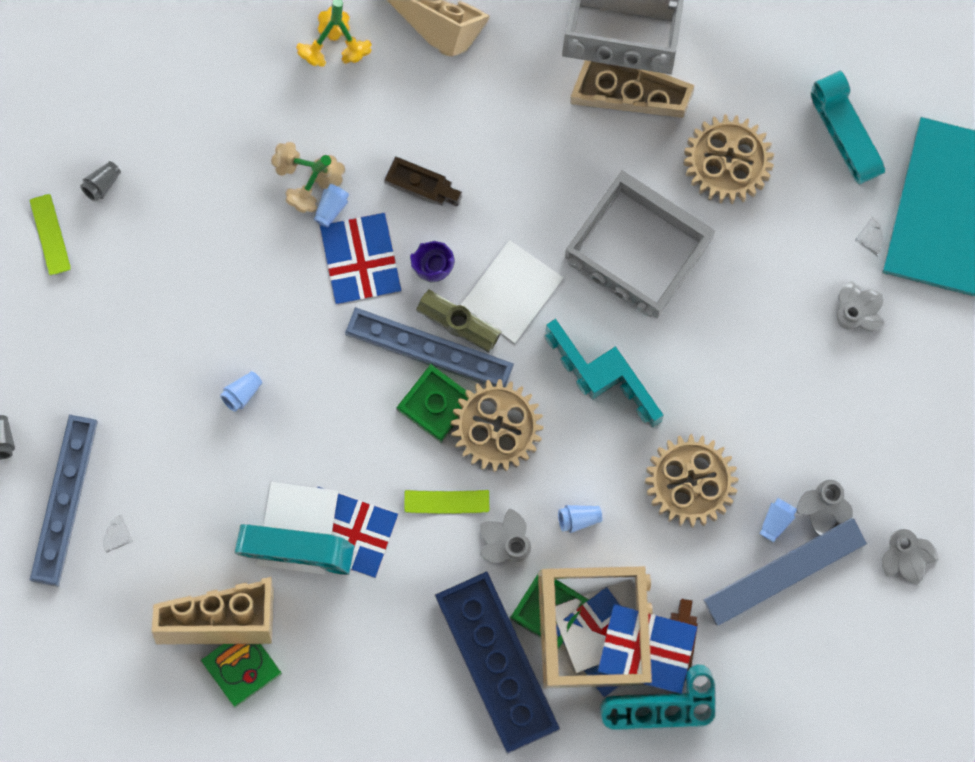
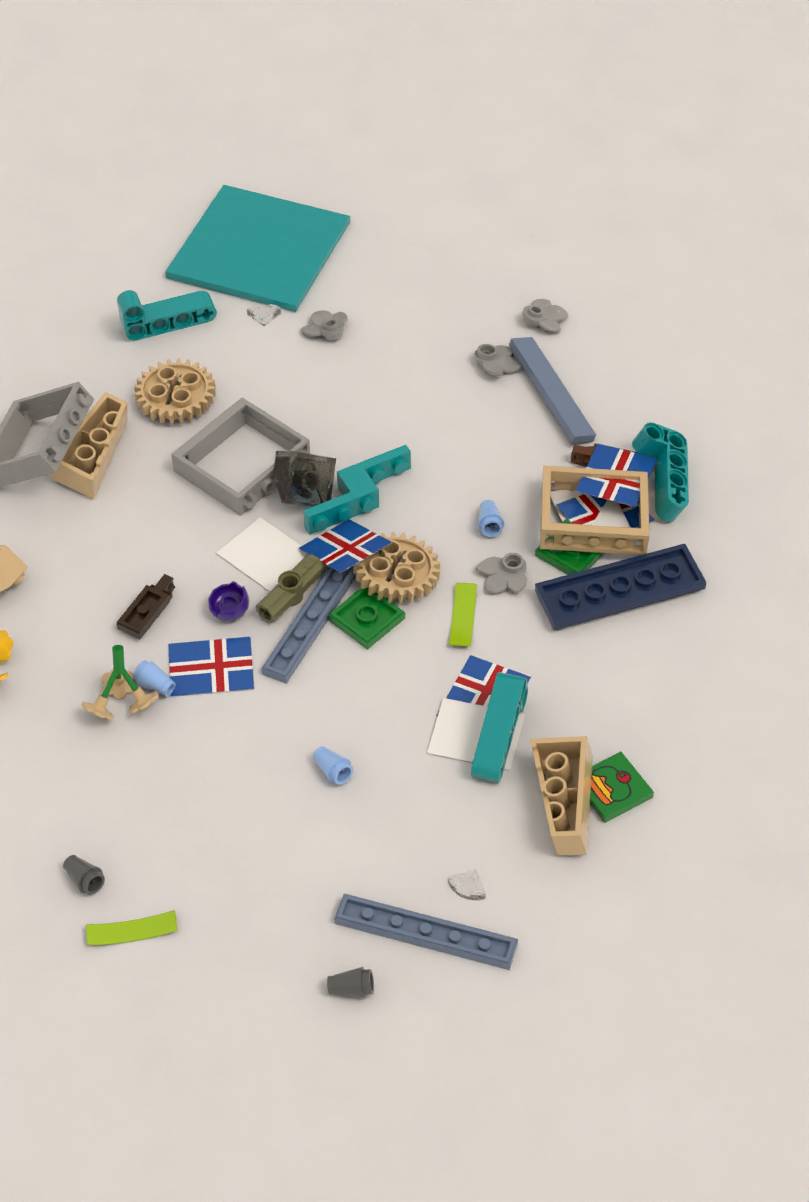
camera: 80 degrees left, 25 degrees down
tan gear [645,434,739,528] -> none
light blue cone [759,498,797,542] -> none
none -> clear smoke slope [273,451,336,507]
none -> sticker [298,519,392,573]

